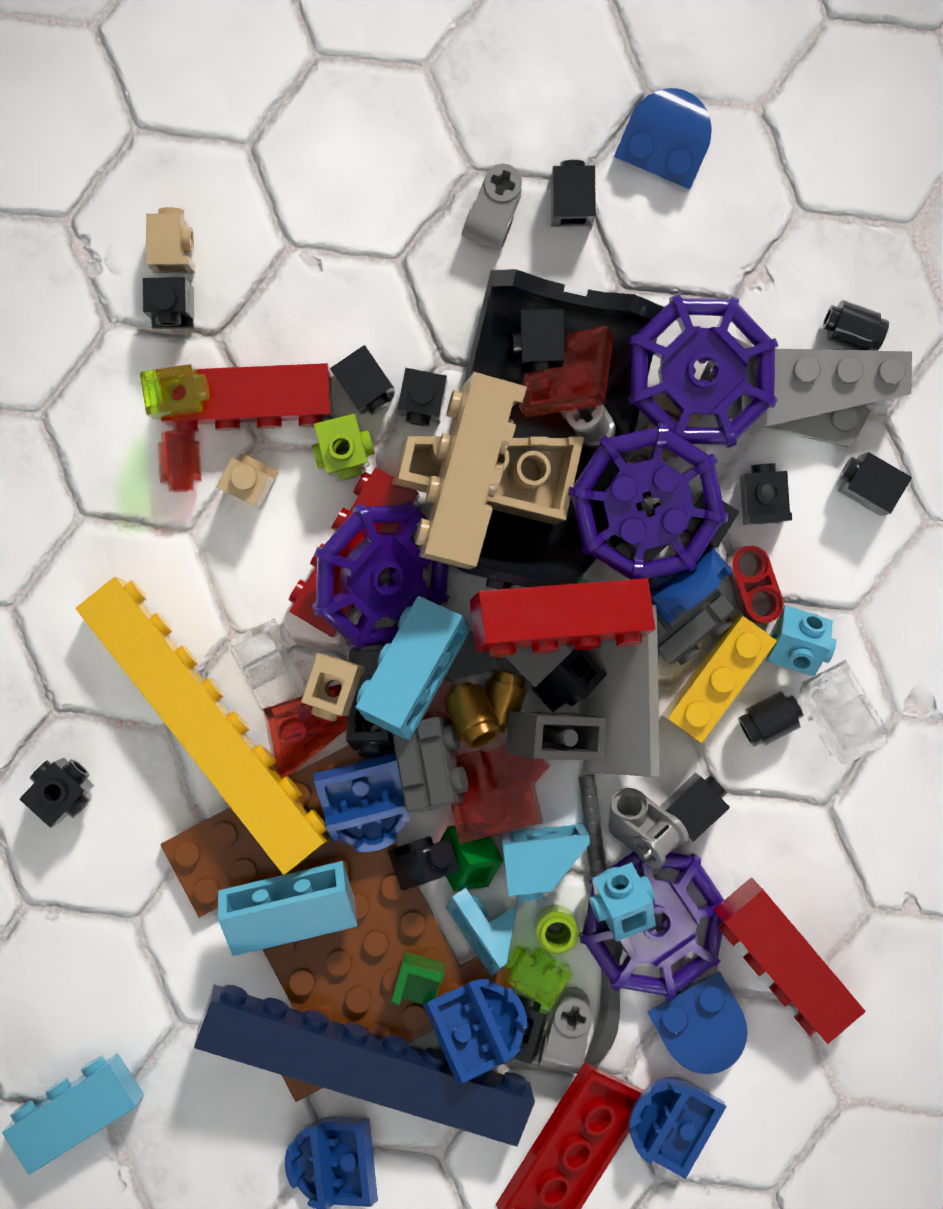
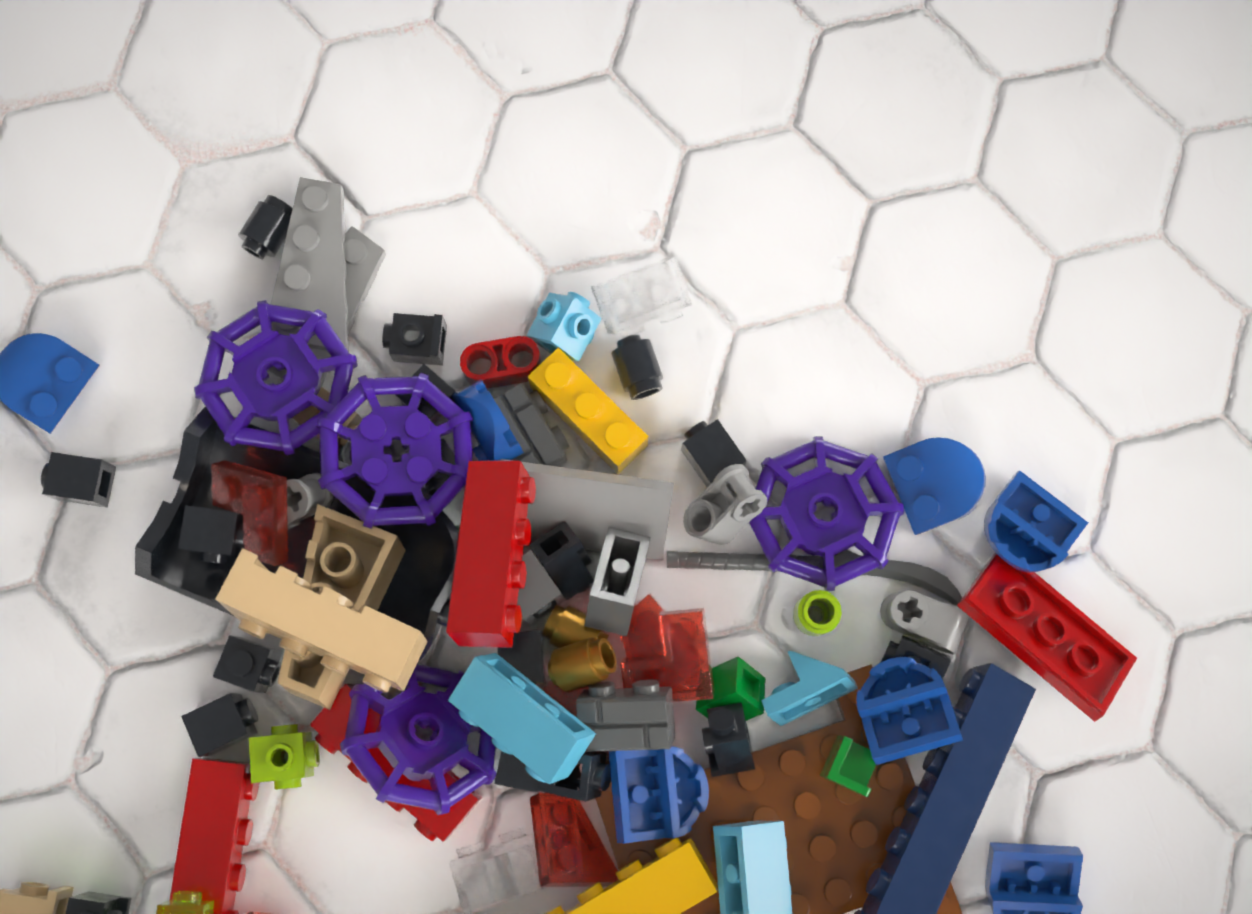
camera: 90 degrees left, 10 degrees down
tan brick [217,453,279,509] -> none
tan brick [301,653,366,721] -> none
light grey piece [461,163,522,252] -> none
medium azure slope [501,823,590,901] -> none
clear neon green brick [505,945,573,1010] -> none
medium azure brick [589,862,656,942] -> none
red brick [713,877,866,1044] -> none
black brick [838,452,912,516] -> none

